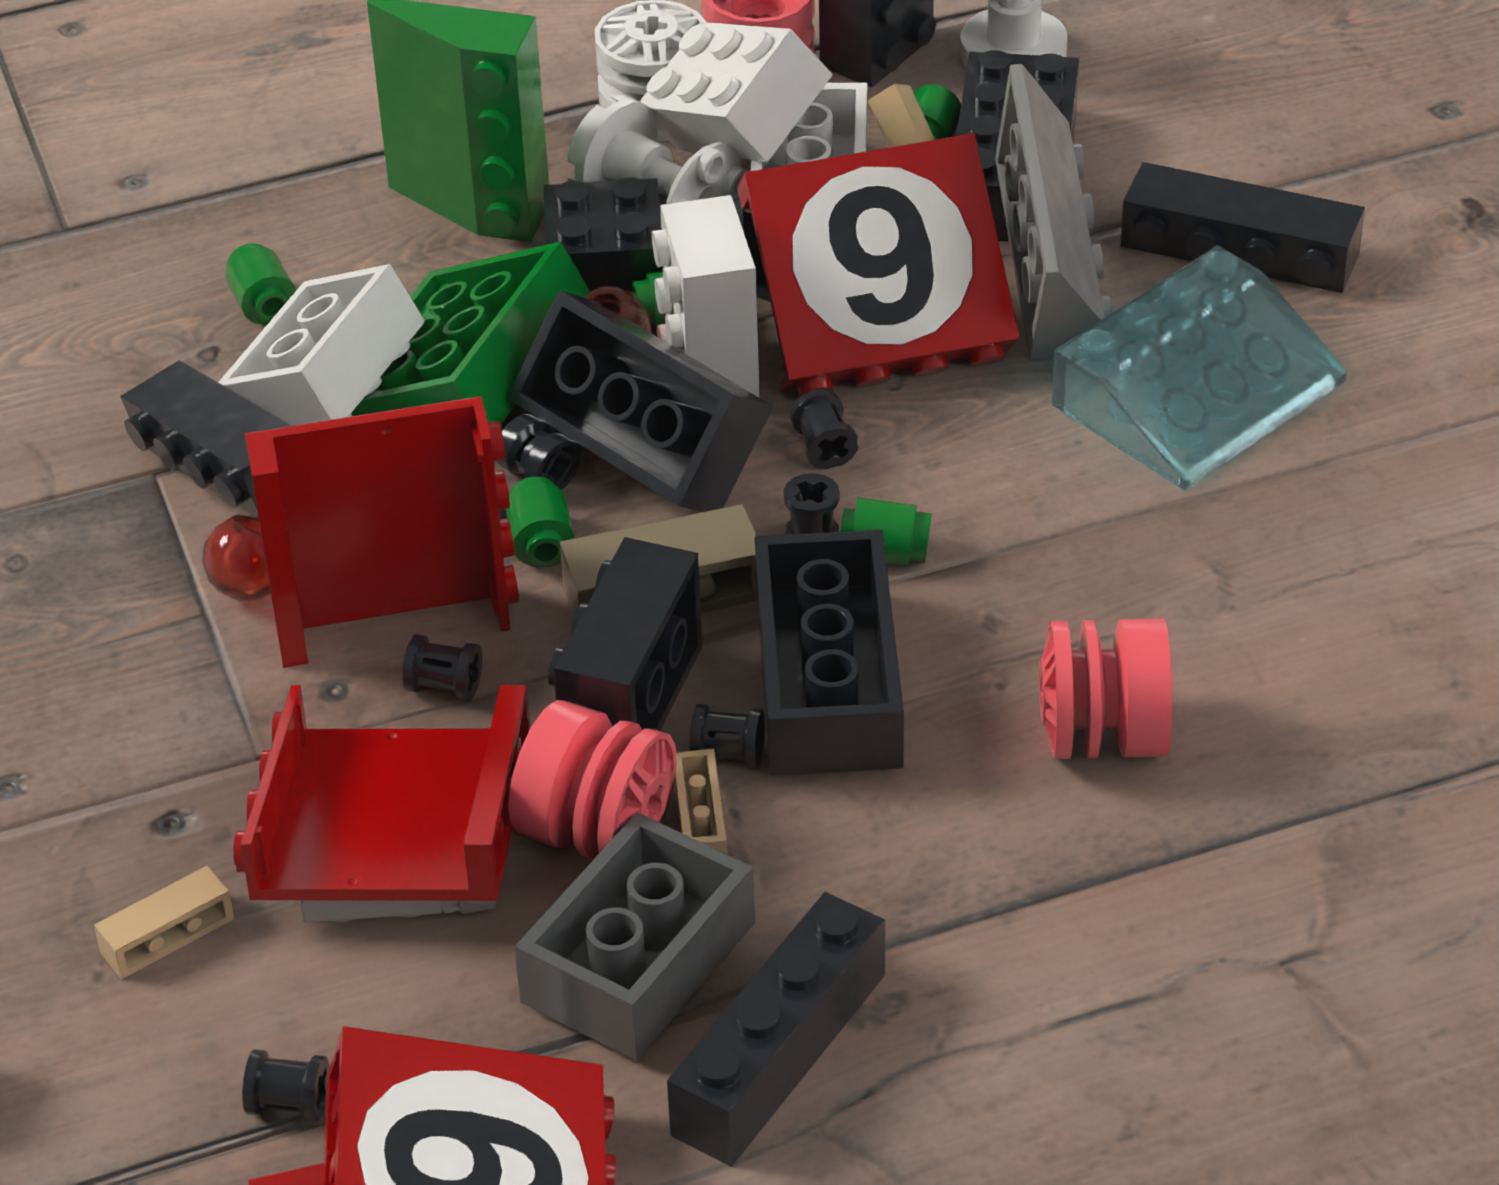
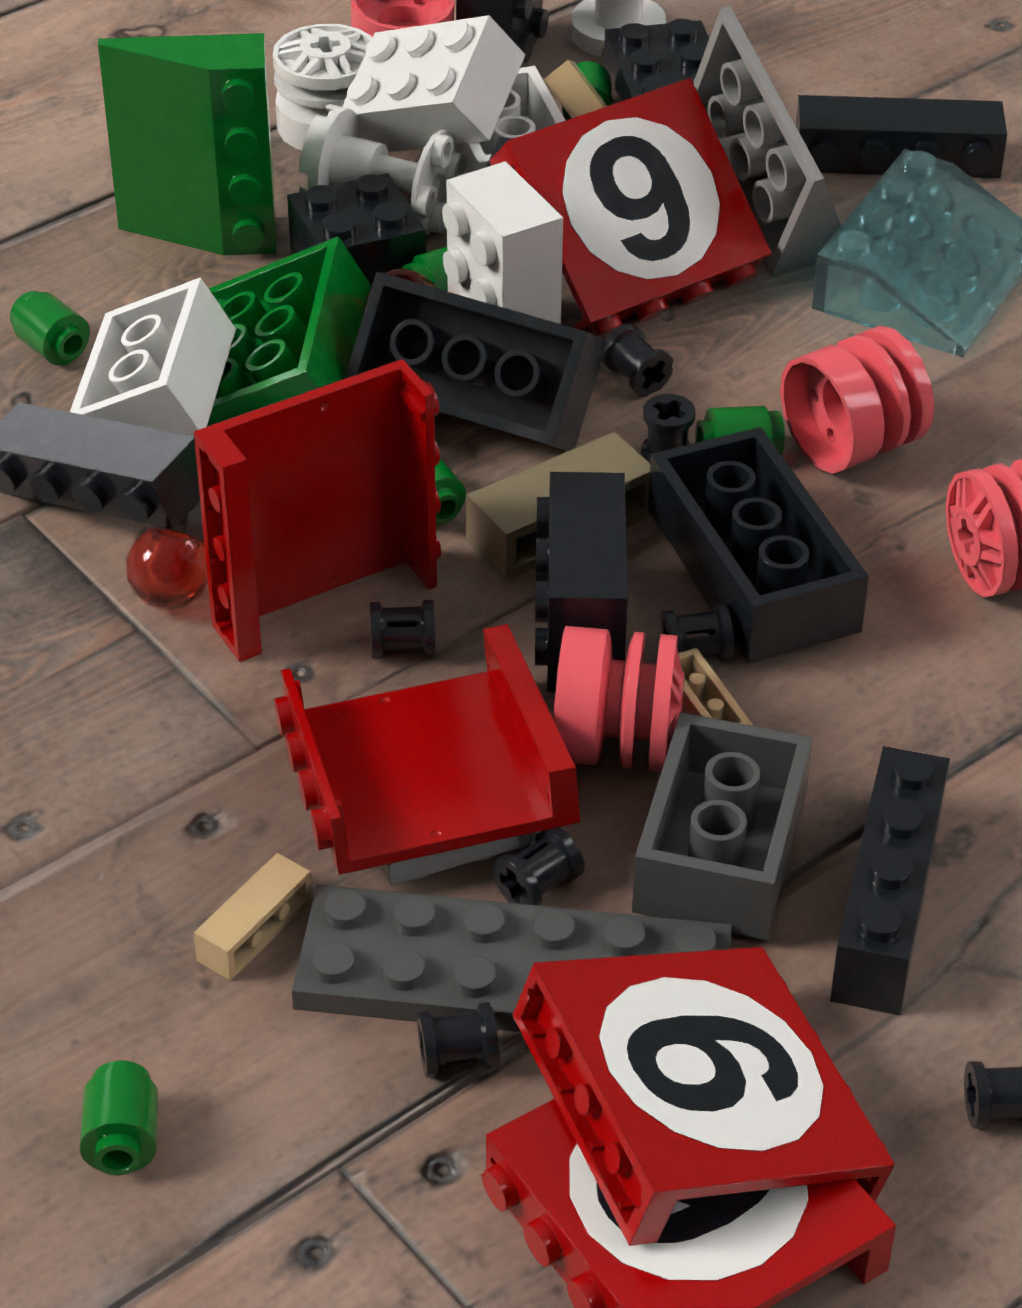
camera: 20 degrees left, 0 degrees up
none -> dark grey plate [292,884,732,1032]
none -> black bush [493,827,585,906]
none -> coral wheel [780,325,934,474]

